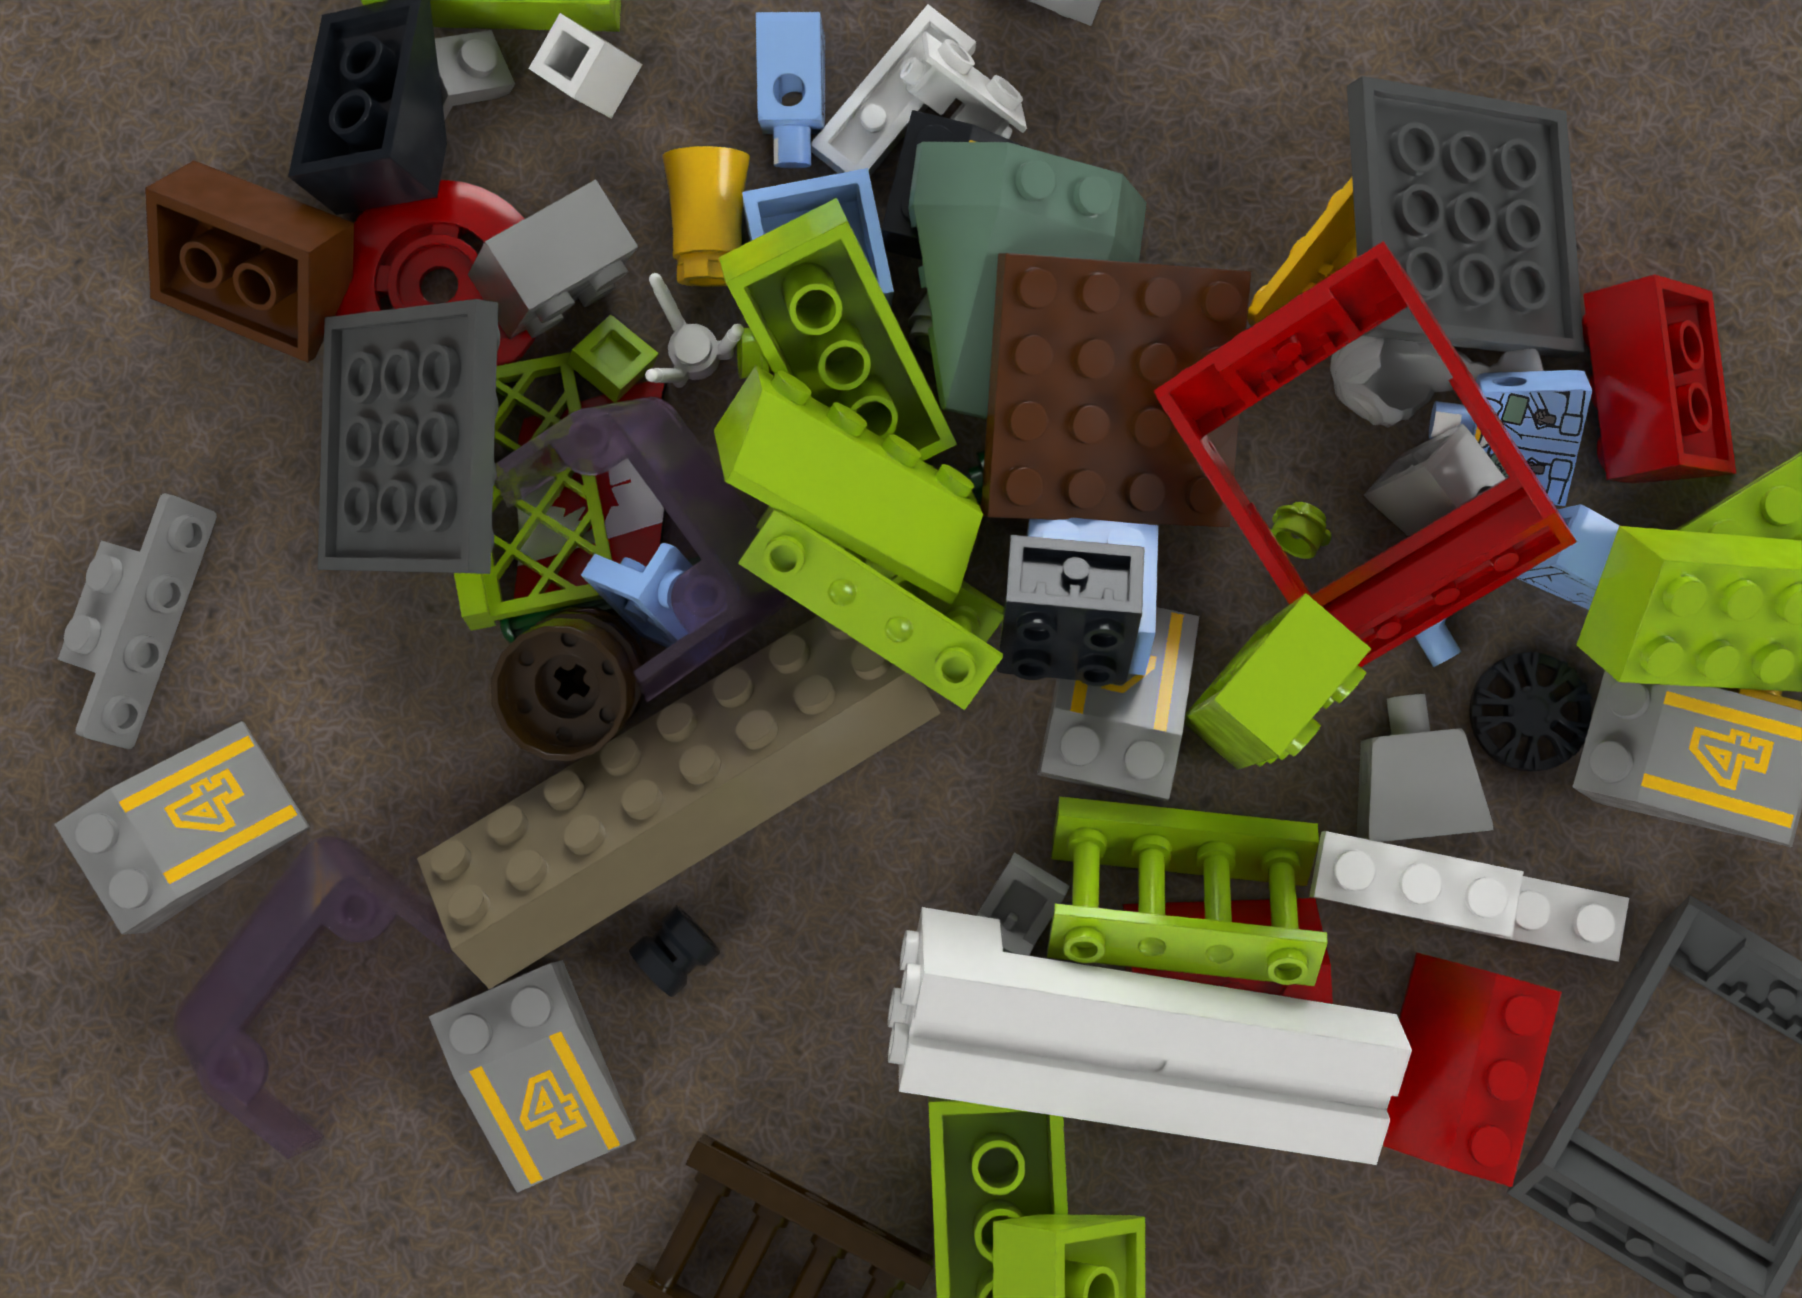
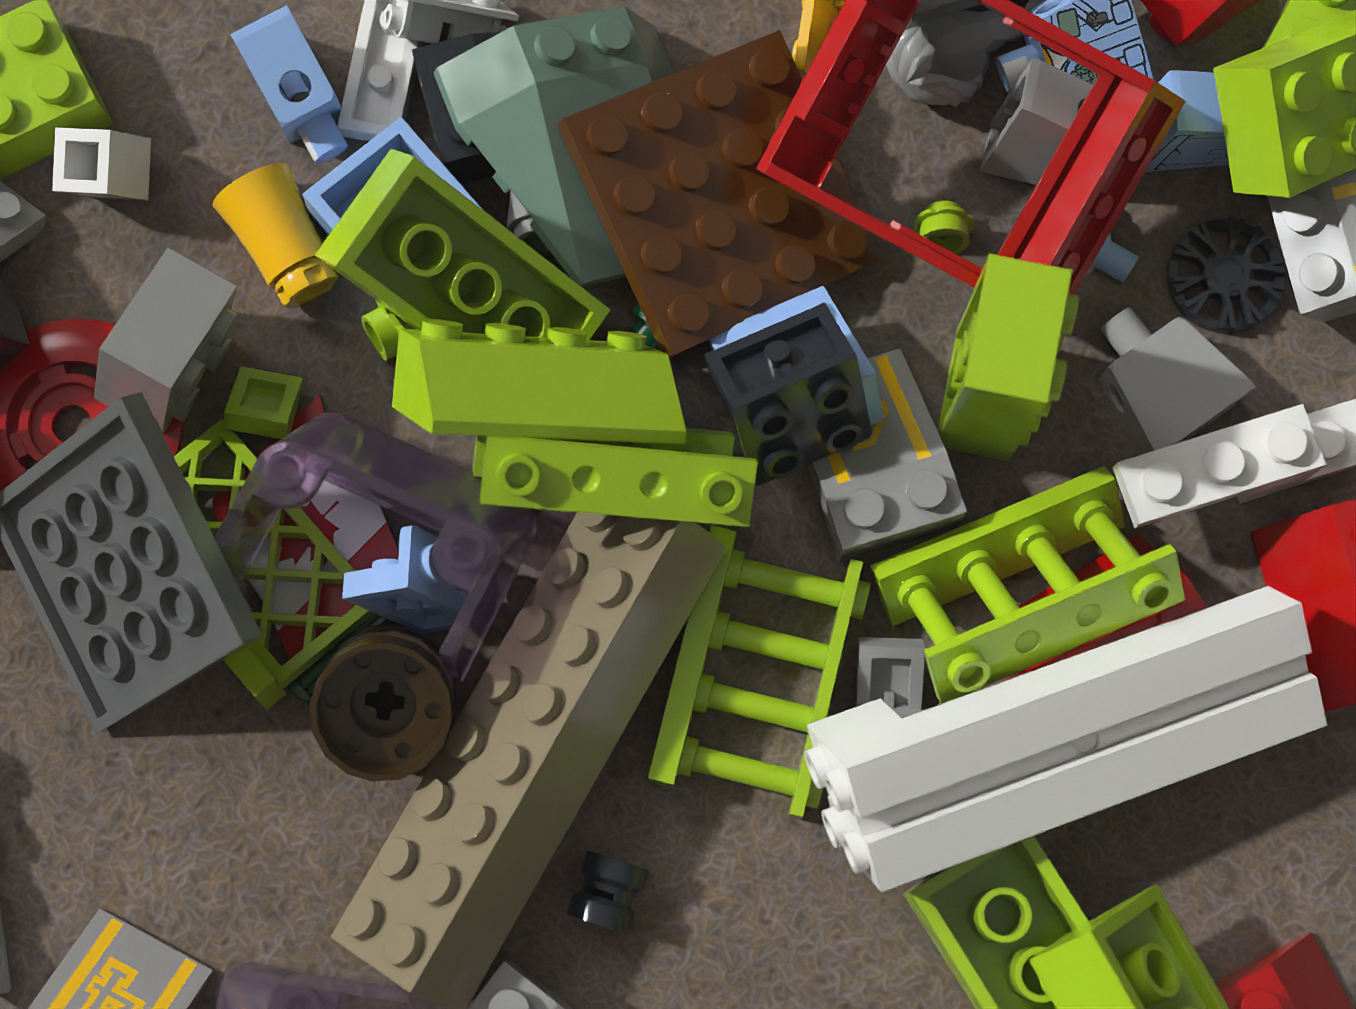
camera: 30 degrees left, 5 degrees down
white plant [645,273,744,388] -> none
none -> lime fence [648,525,871,820]

